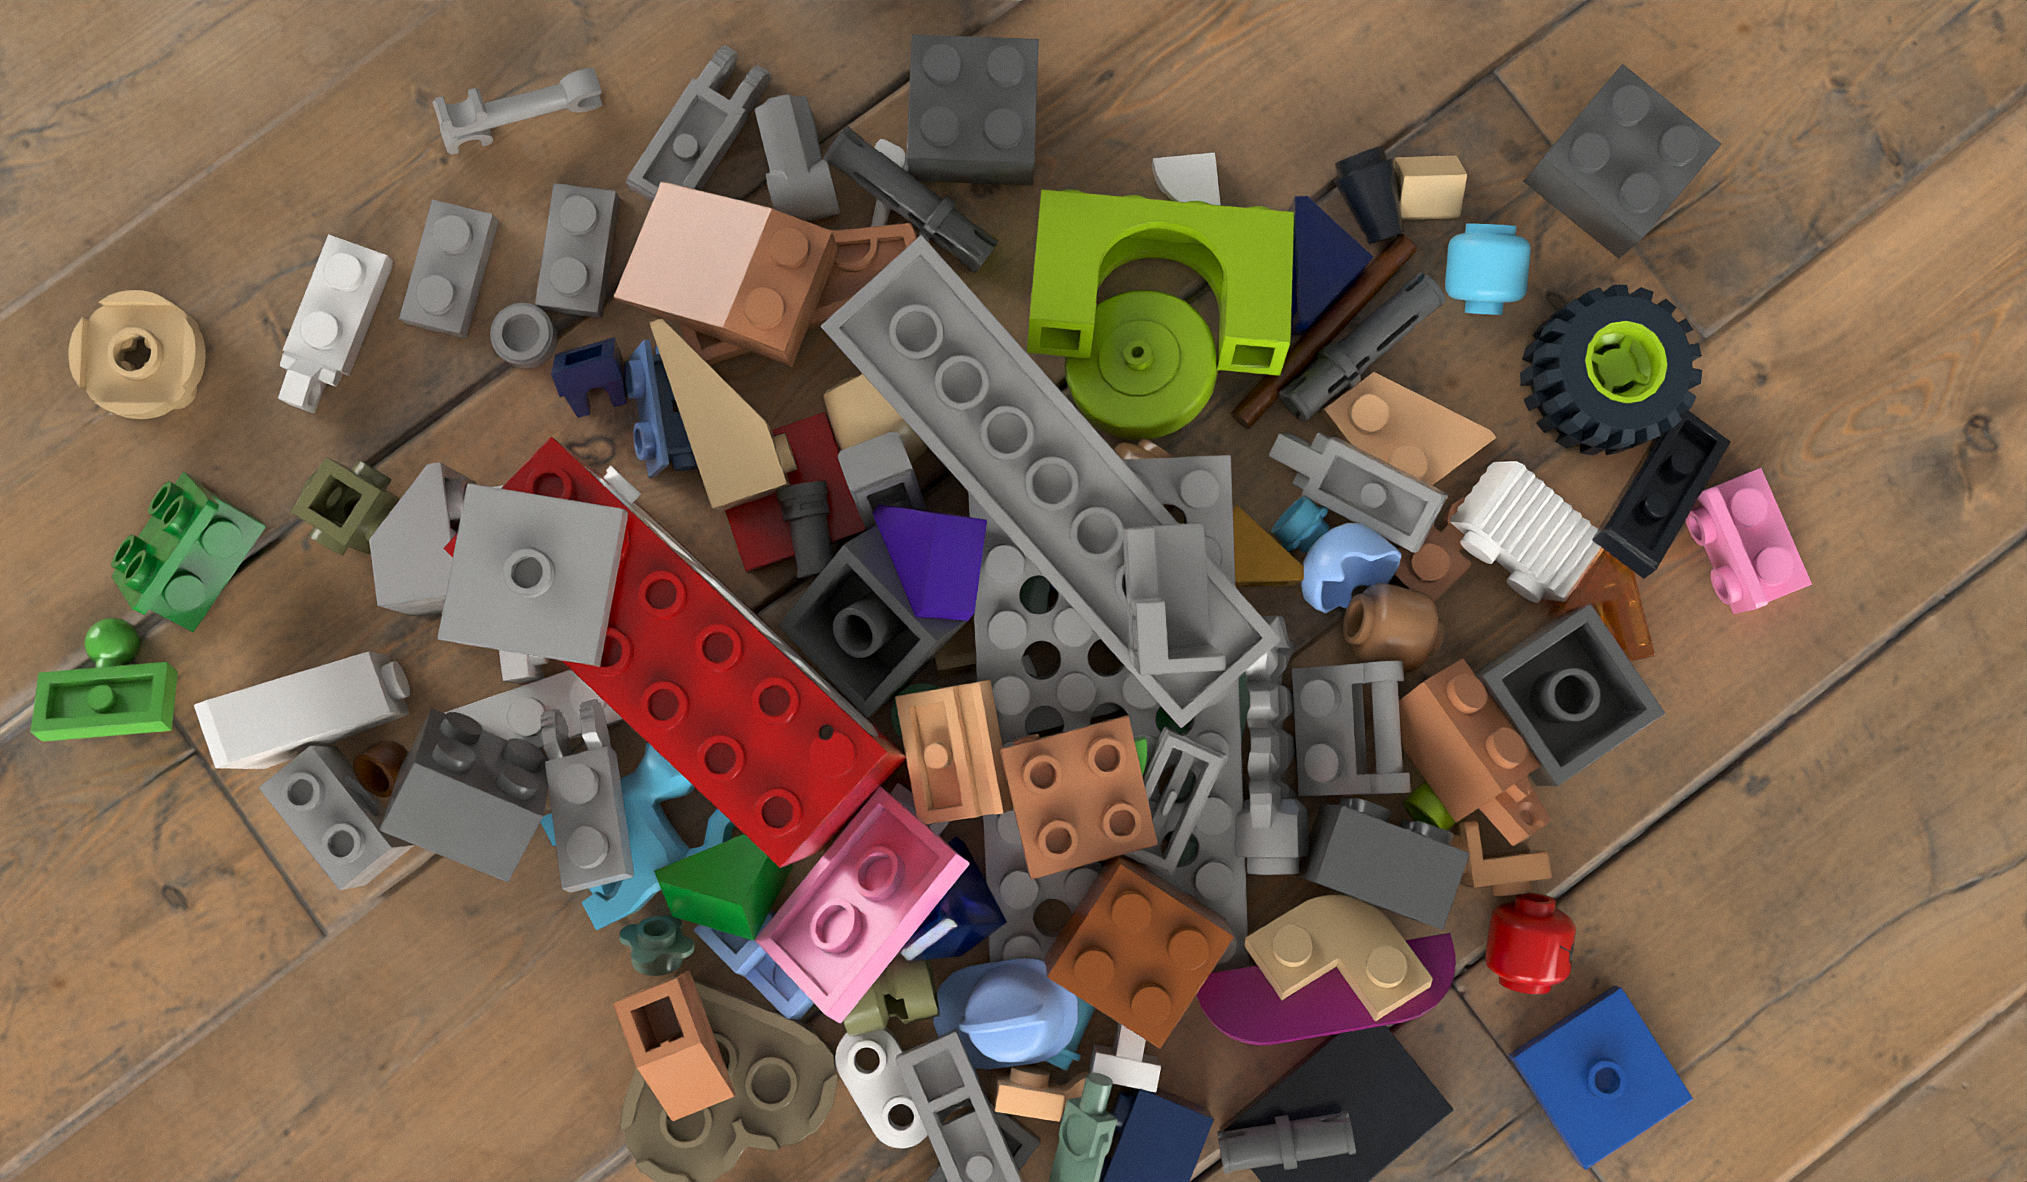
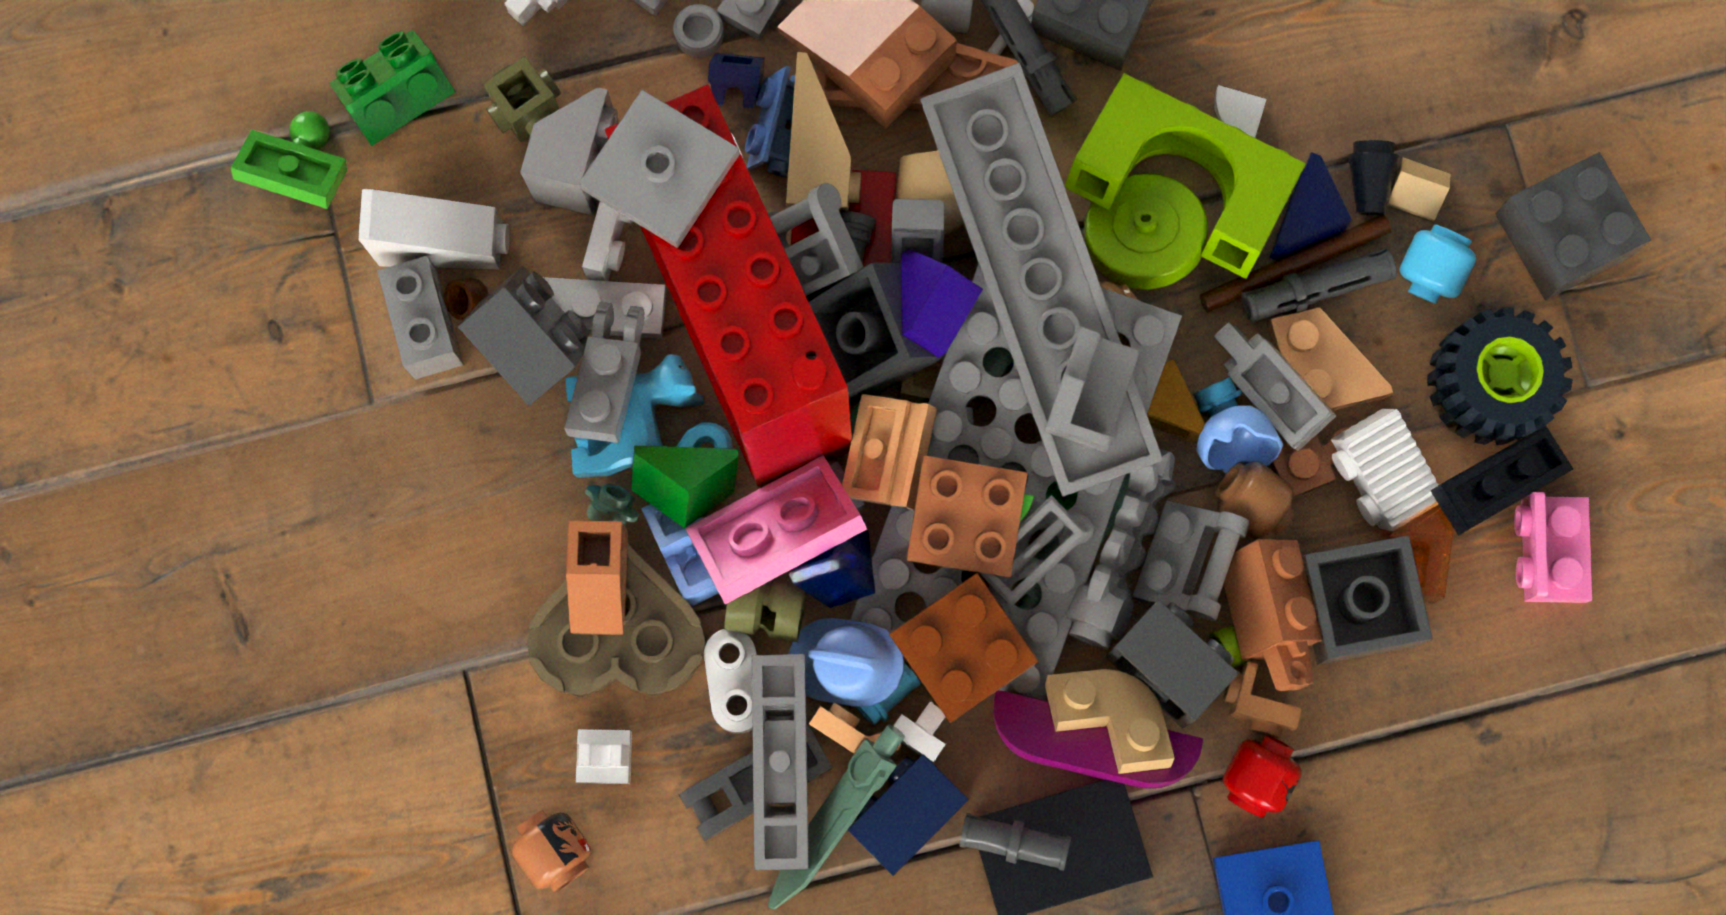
camera: 30 degrees right, 5 degrees down
none -> light grey plate [768,183,864,296]

